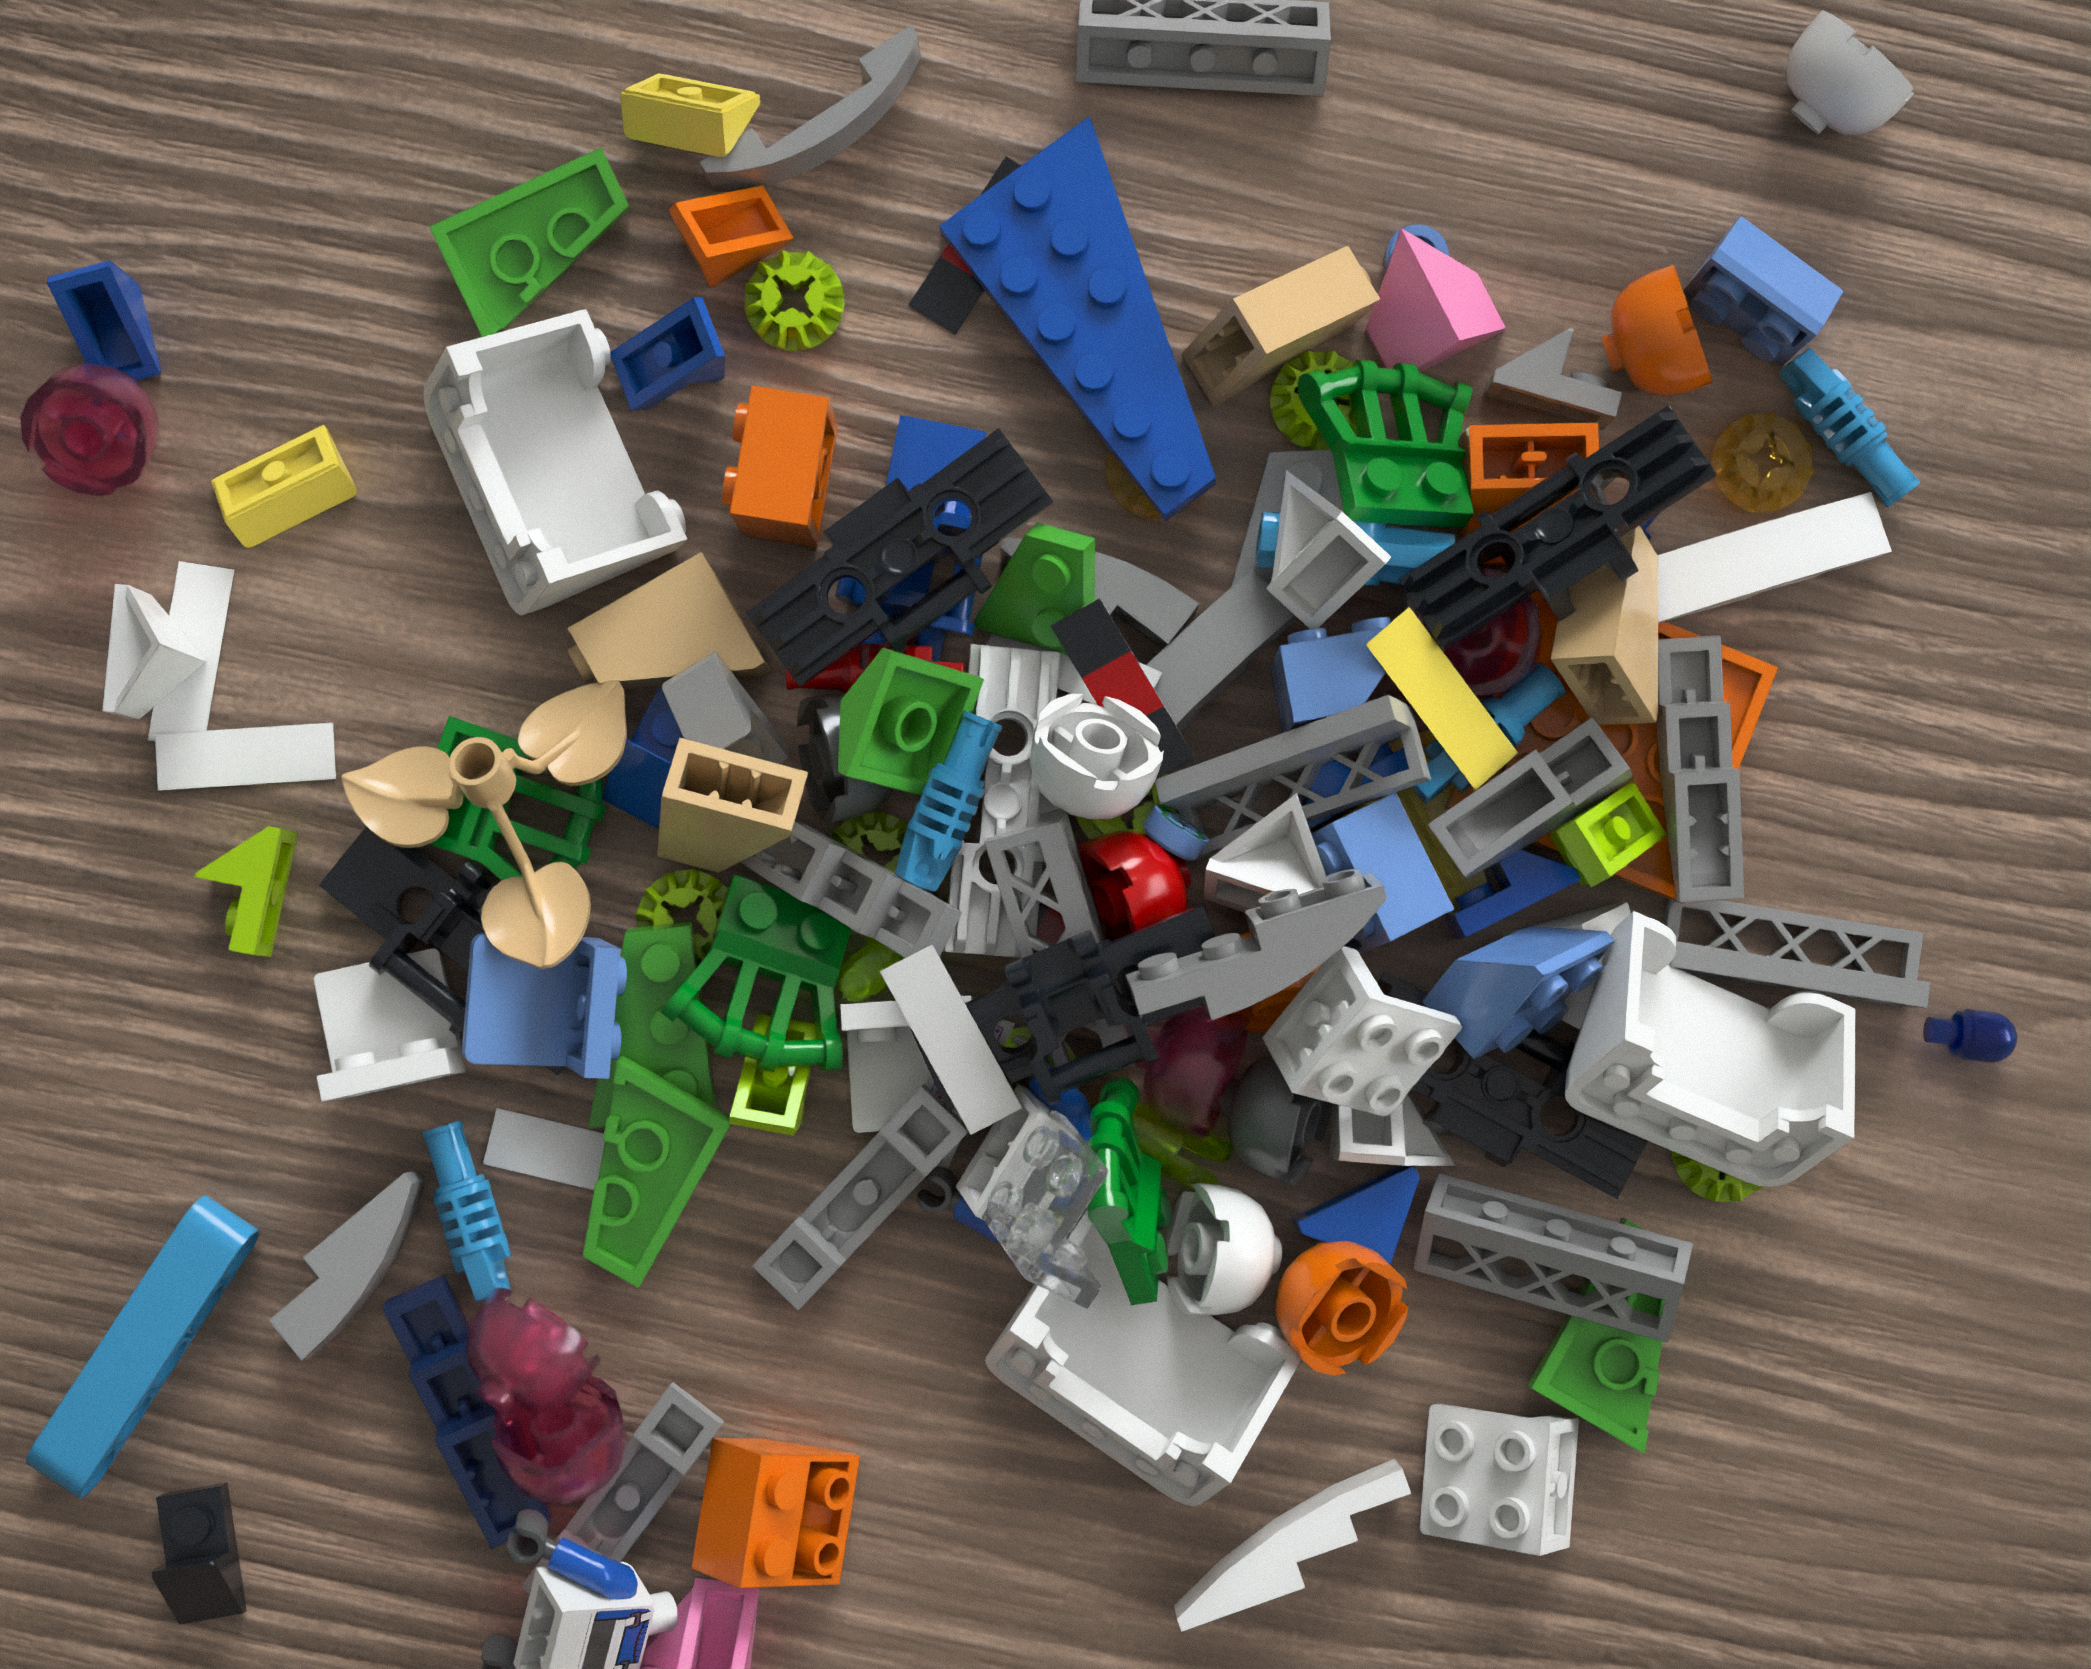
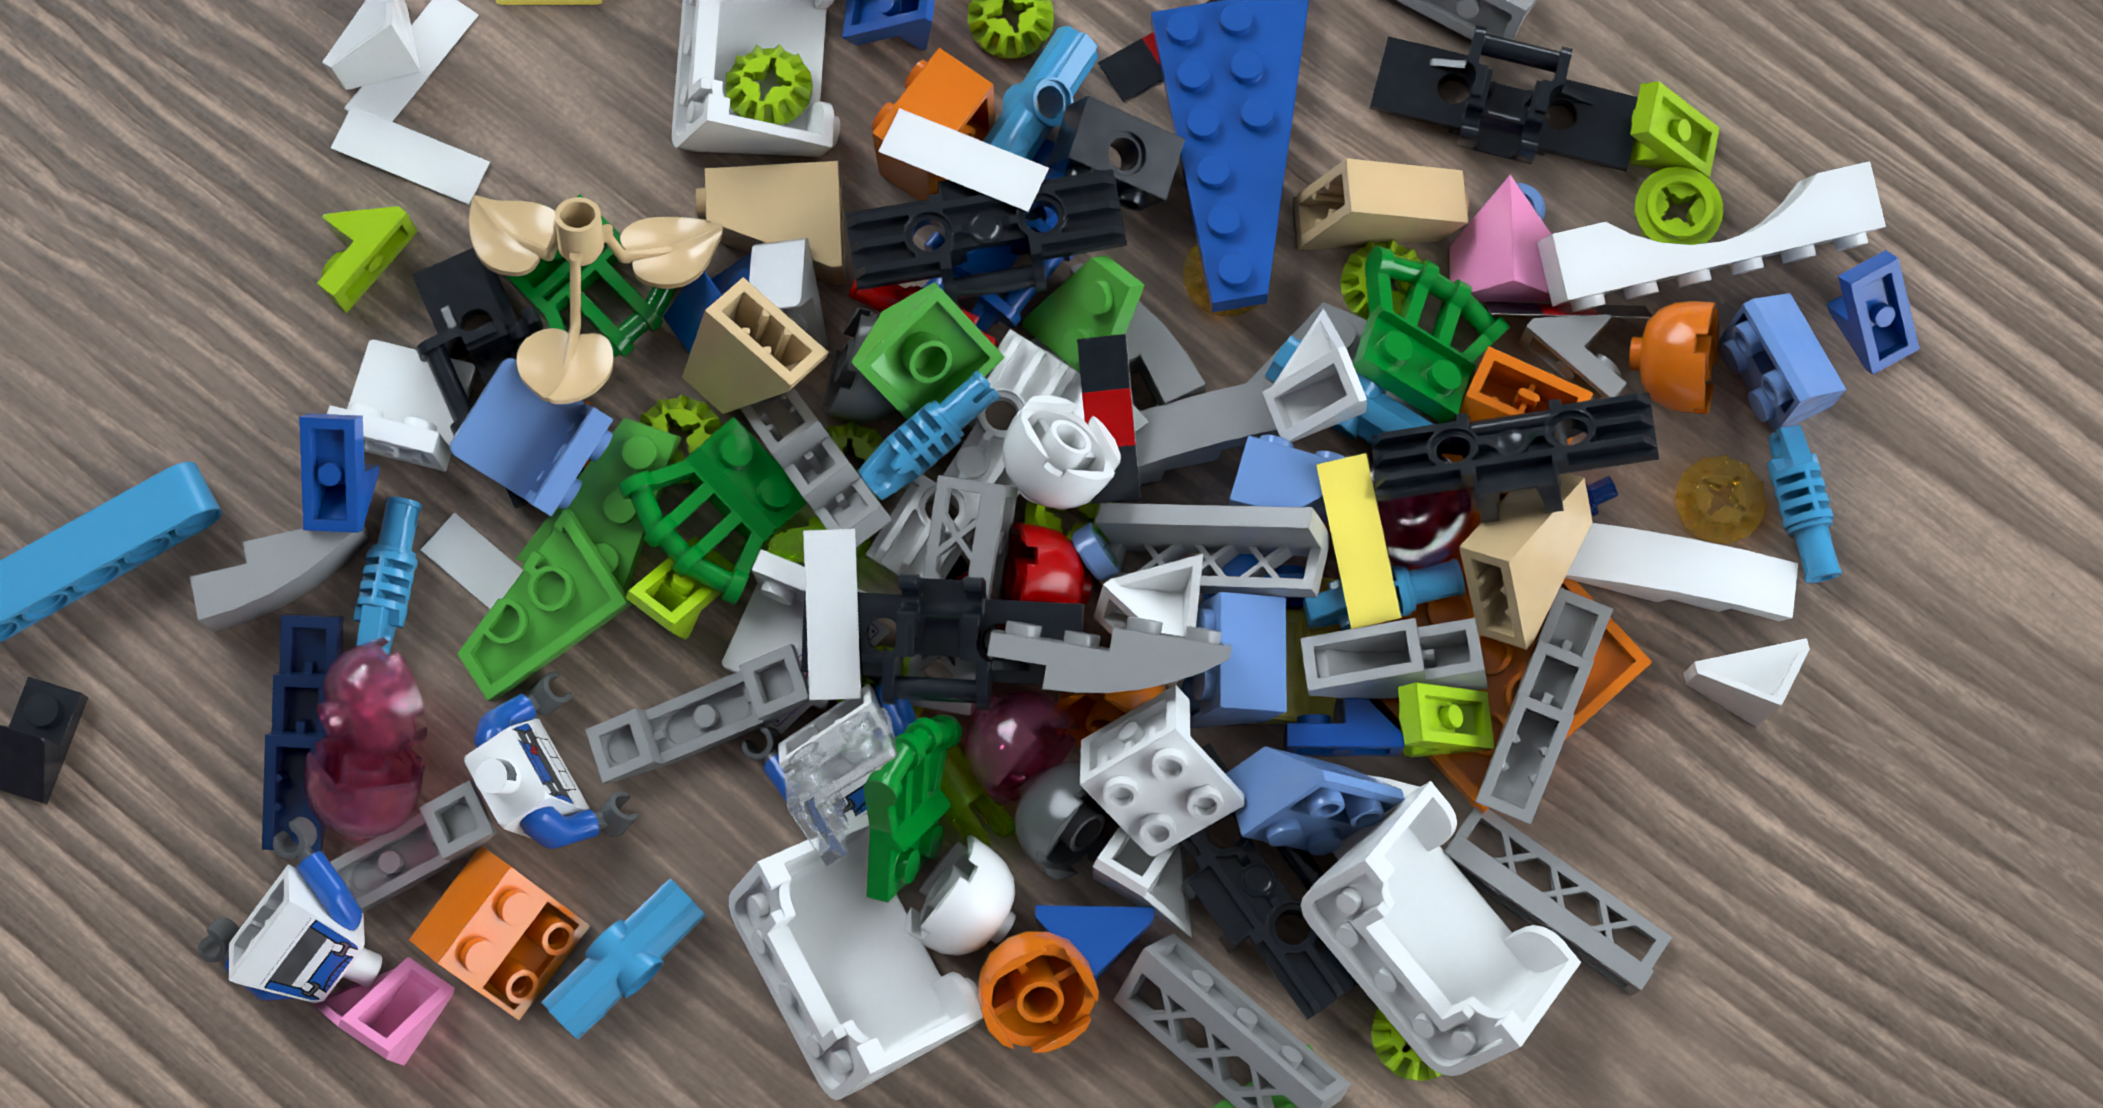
camera: 30 degrees right, 10 degrees down
white cylinder [1786,10,1914,135] -> none
clear blue cylinder [1923,1009,2017,1063] -> none
none -> blue slope [299,413,379,533]
none -> torso [464,671,640,849]
none -> dark azure piece [541,878,706,1040]
none -> lime gear [725,44,813,126]
none -> white sticker [878,108,1049,212]
none -> dark azure piece [983,26,1099,161]
none -> black brick [1047,96,1185,211]
none -> black piece [1370,25,1638,172]
none -> black sticker [1485,302,1653,318]
none -> white arch [1537,161,1886,312]
none -> lime slope [1629,81,1720,178]
none -> lime gear [1633,166,1724,245]
none -> white slope [1683,638,1810,728]
none -> blue slope [1827,250,1920,375]

